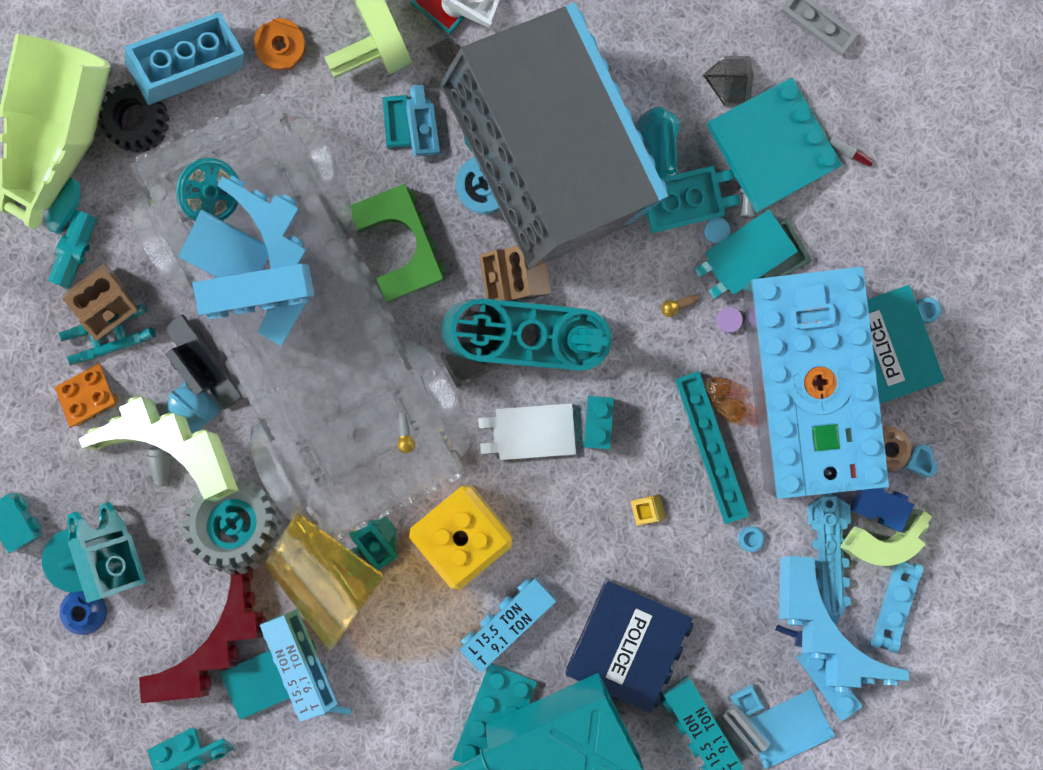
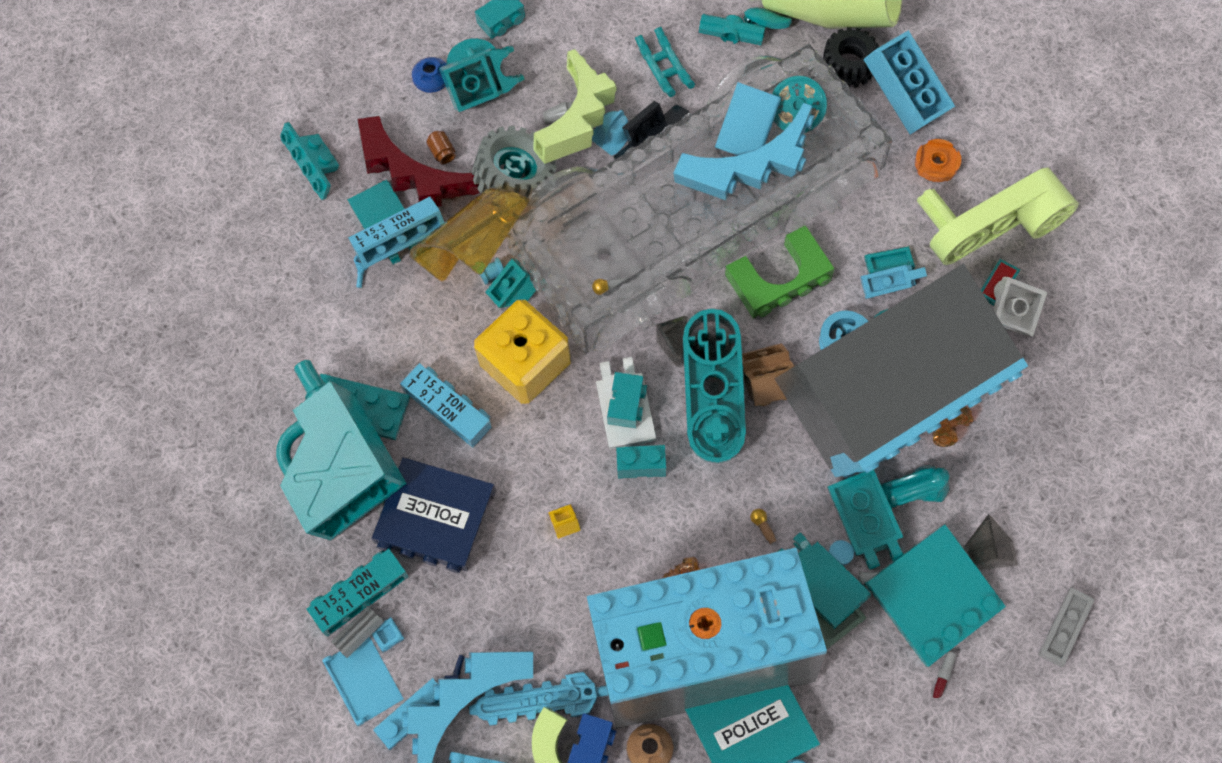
camera: 90 degrees right, 20 degrees down
orange hinge [55,363,119,428] -> none
medium nougat piece [62,263,138,341] -> none
medium azure brick [192,264,314,319] -> none
teal plate [674,371,749,525] -> none
medium azure tile [738,526,764,552] -> none
none -> dark orange brick [426,131,456,165]
none -> teal brick [607,372,647,429]

